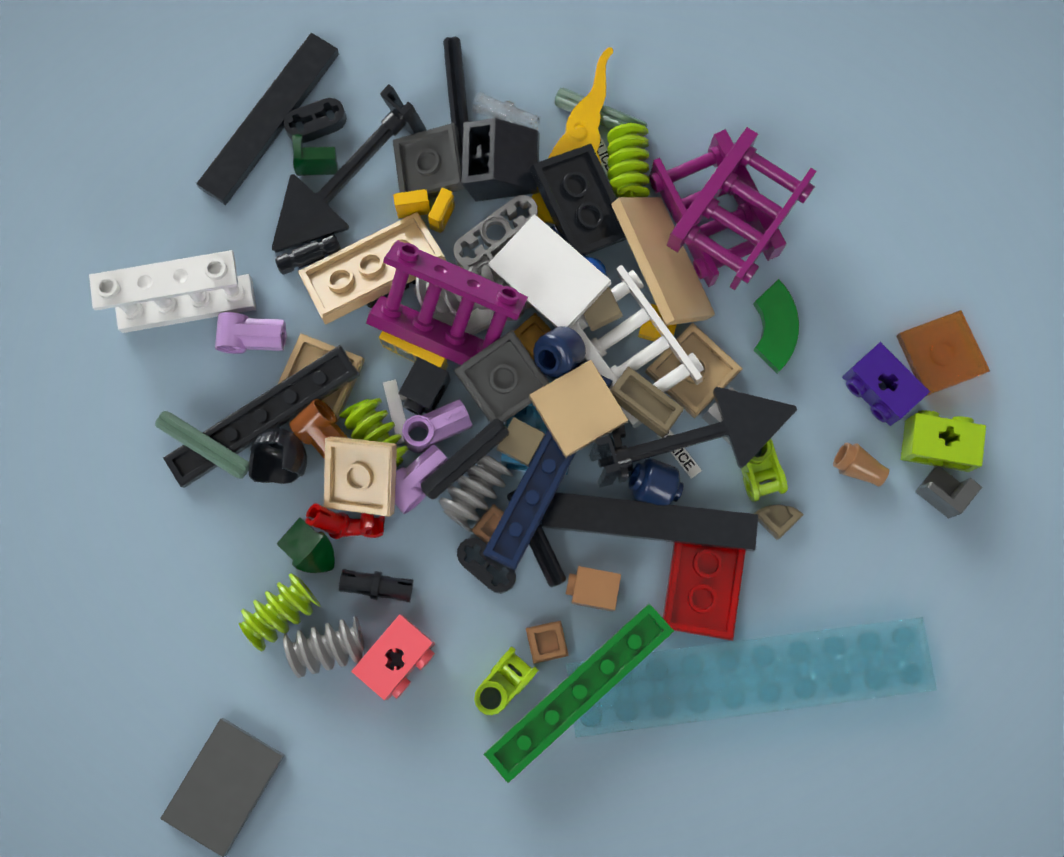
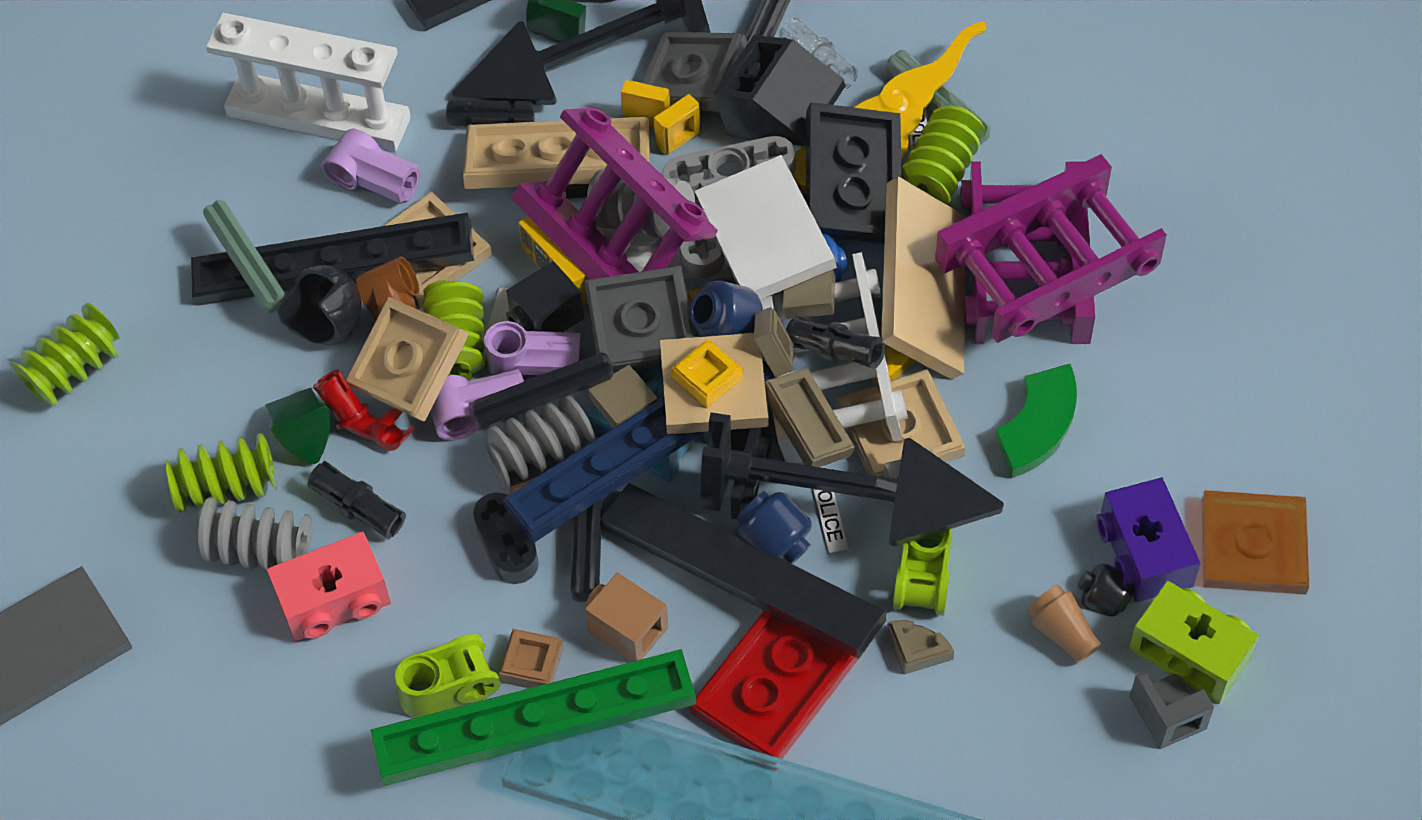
camera: 30 degrees right, 20 degrees down
none -> lime piece [10,303,119,407]
none -> yellow tile [672,339,743,408]
none -> dark tan tile [754,307,793,378]
none -> black pin [786,316,885,369]
none -> black piece [1077,563,1133,617]

